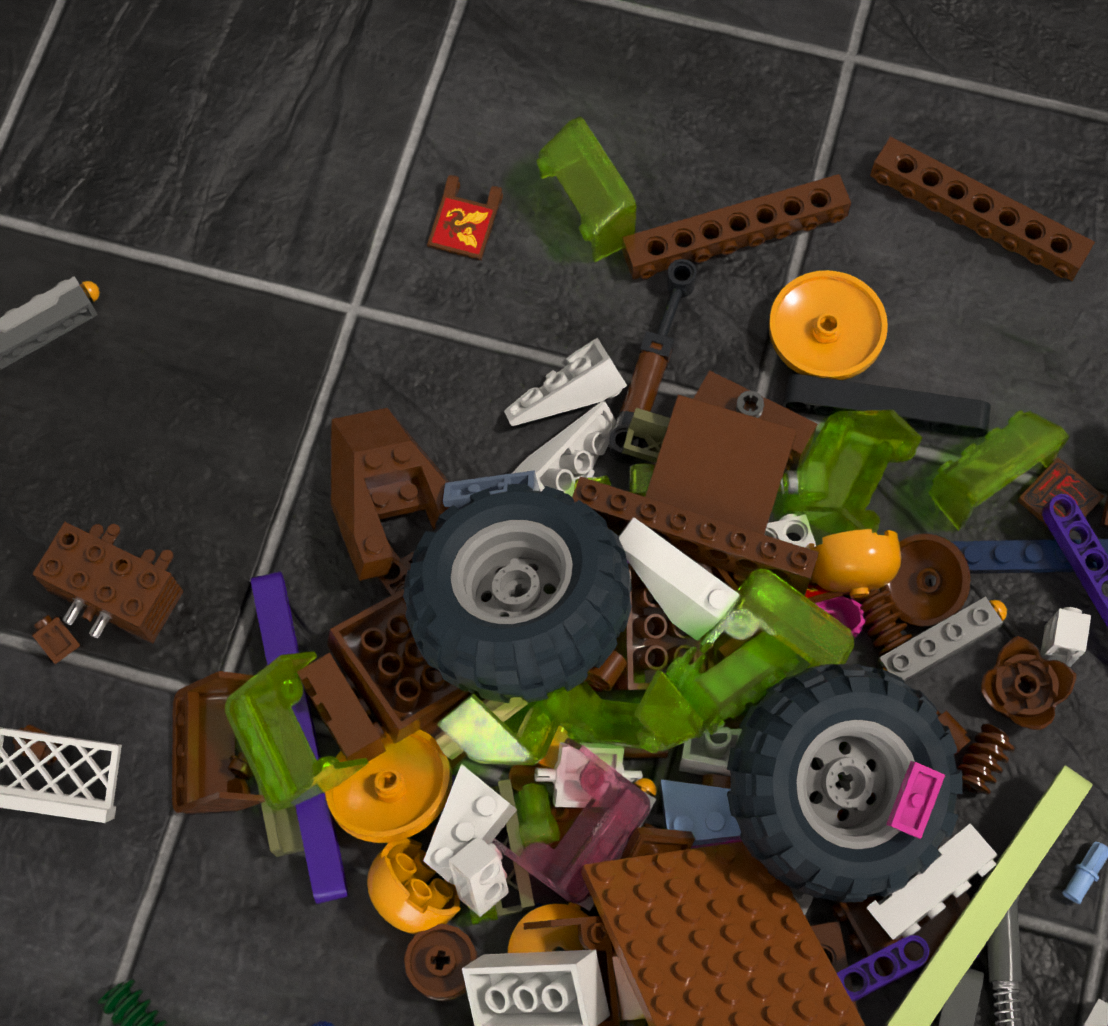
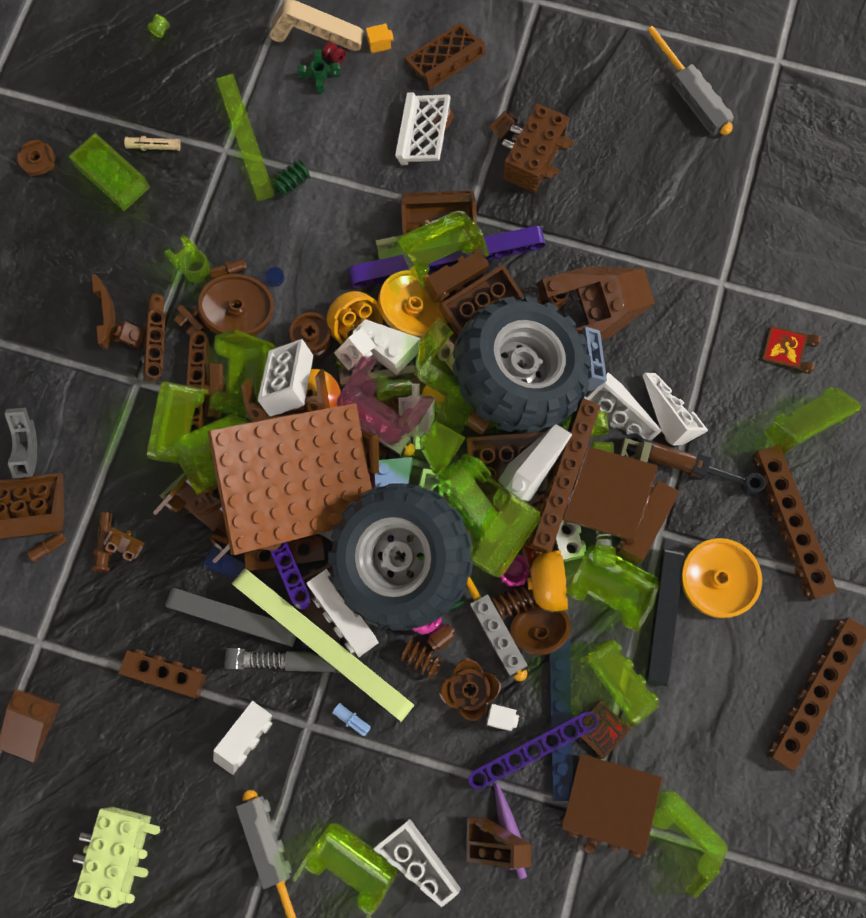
camera: 90 degrees right, 5 degrees up
dark grey bush [736,391,764,418] -> none
dark pink plate [886,761,945,839] -> none

